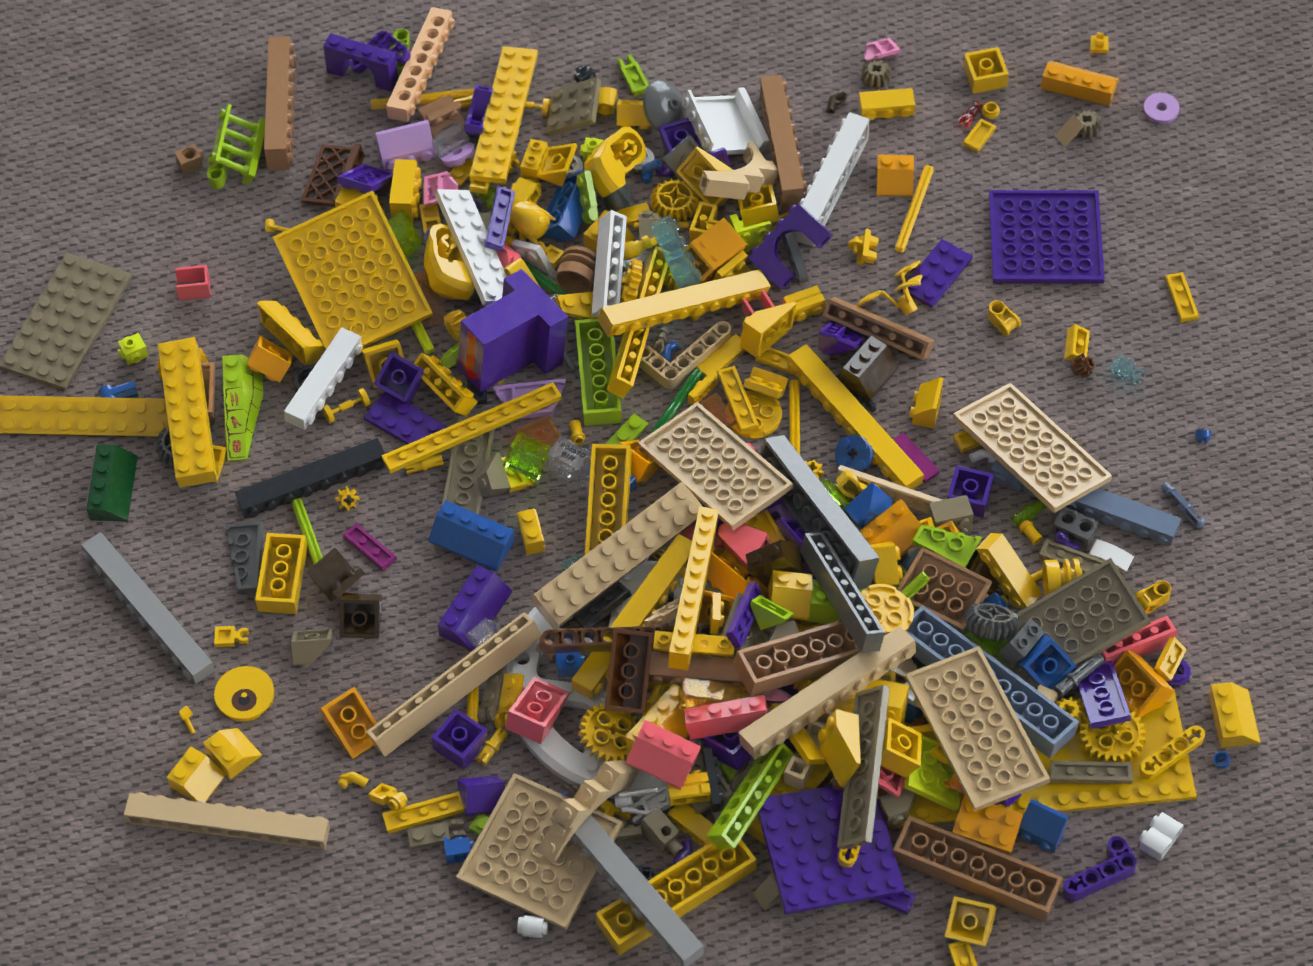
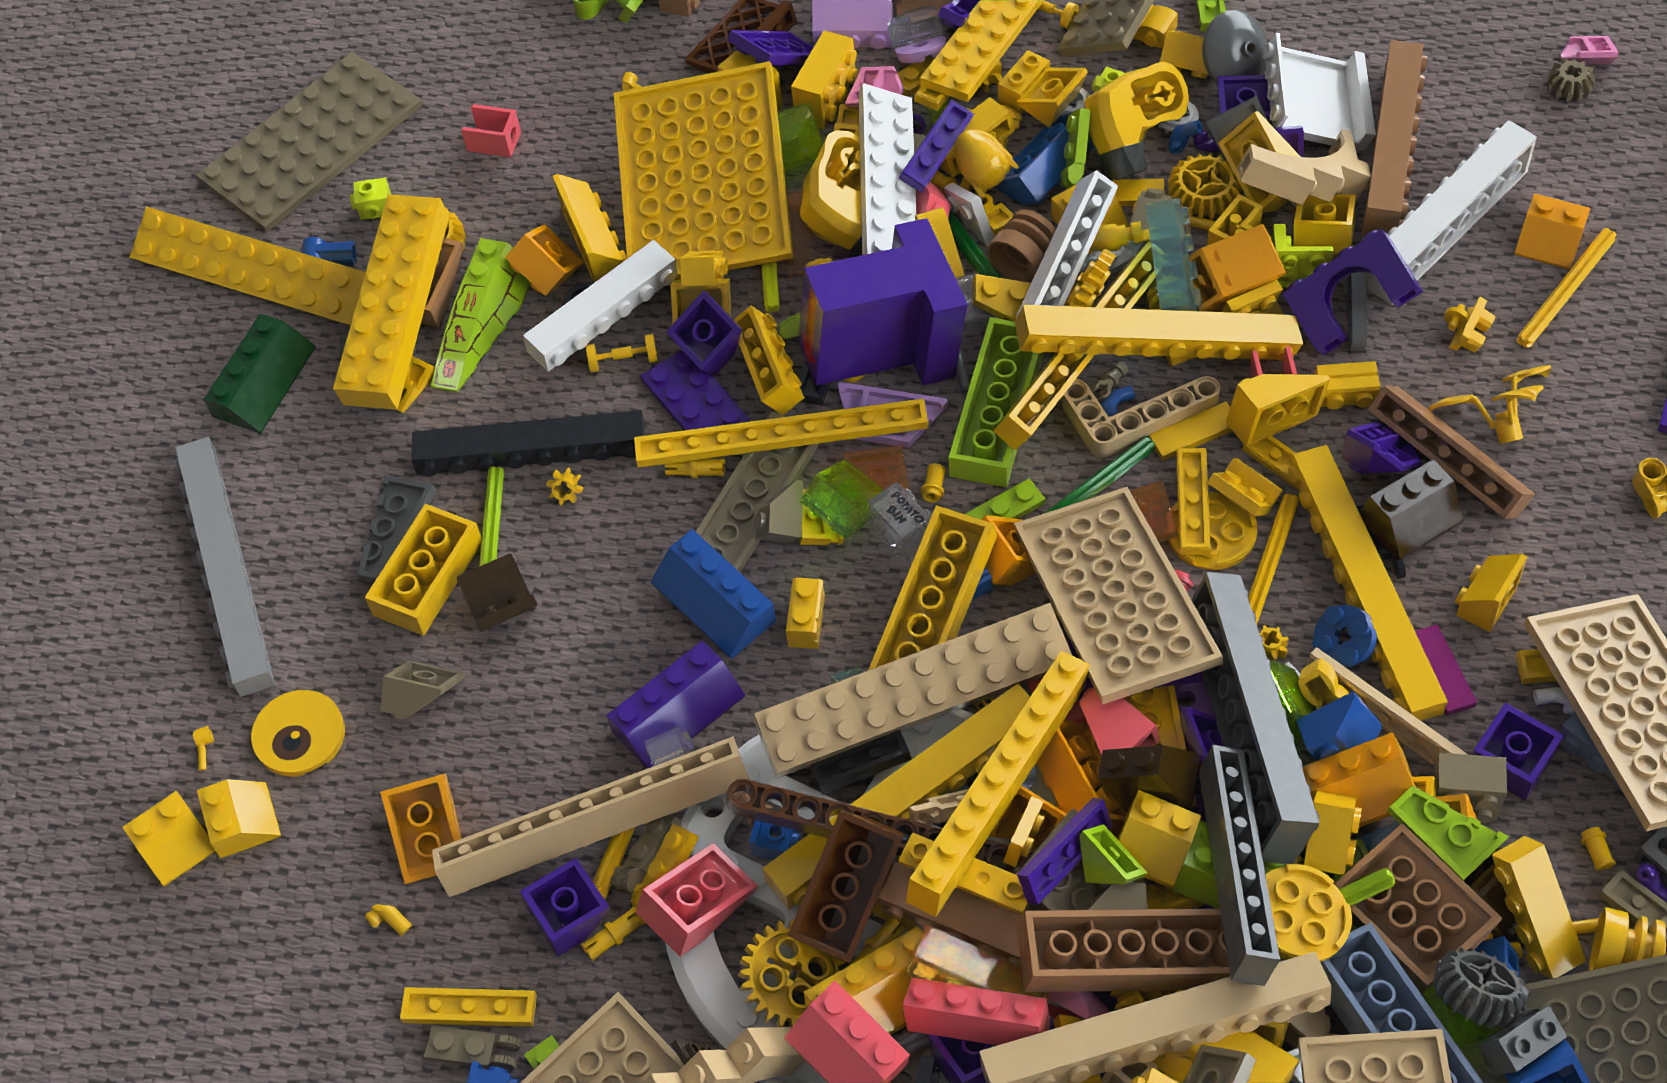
camera: 25 degrees right, 0 degrees up
tan brick [124,792,330,850] -> none
yellow plate [214,626,249,648] -> none
dark brown slope [340,593,382,638] -> none
magenta tile [343,523,397,571] -> none
yellow plate [368,783,408,811] -> none
dark purple slope [456,775,505,816] -> none
yellow plate [688,370,718,406] -> none
dark brown arm [826,91,847,114] -> none
yellow brick [859,88,915,120] -> none
dark purple plate [901,239,973,308] -> none
clear neon green pin [1010,499,1048,527] -> none
none -> yellow brick [680,251,728,286]

